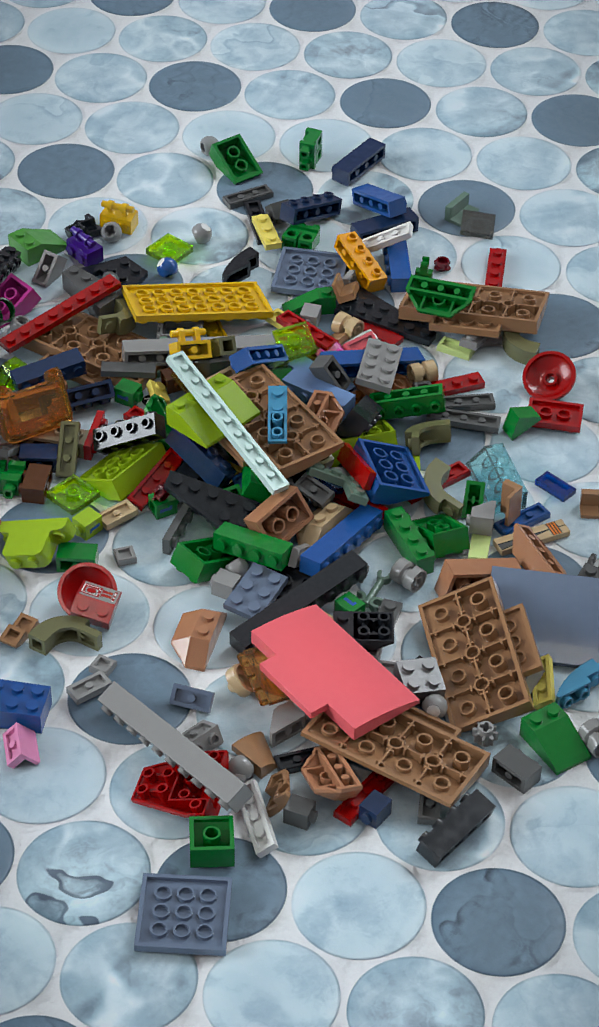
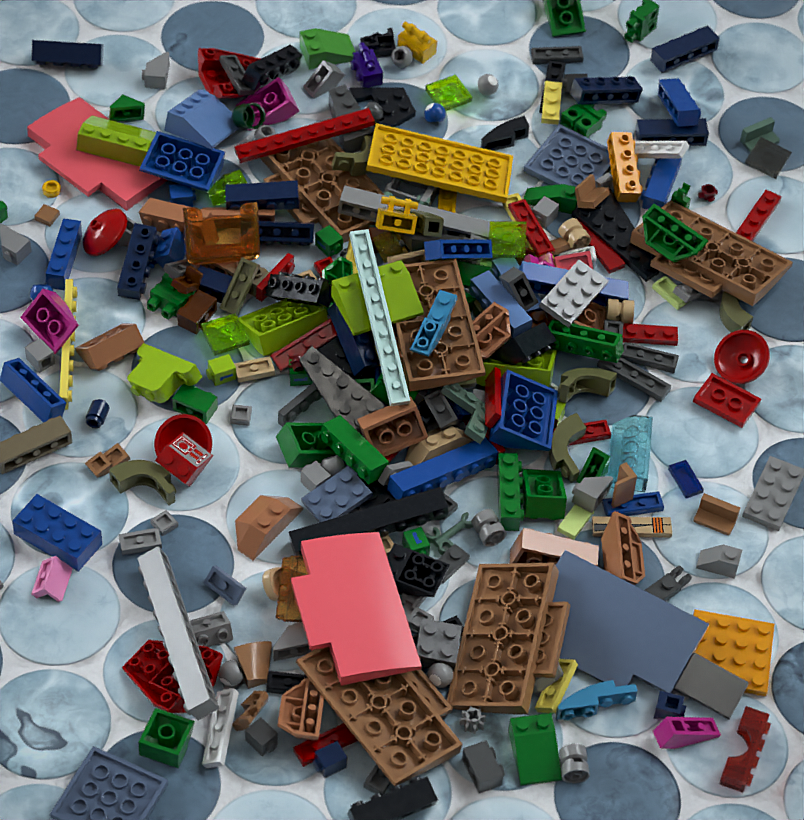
camera: 20 degrees right, 10 degrees up
dark grey tile [101,361,156,378] -> none
green slope [502,406,541,441] -> none
none -> reddish brown bracket [171,266,203,294]

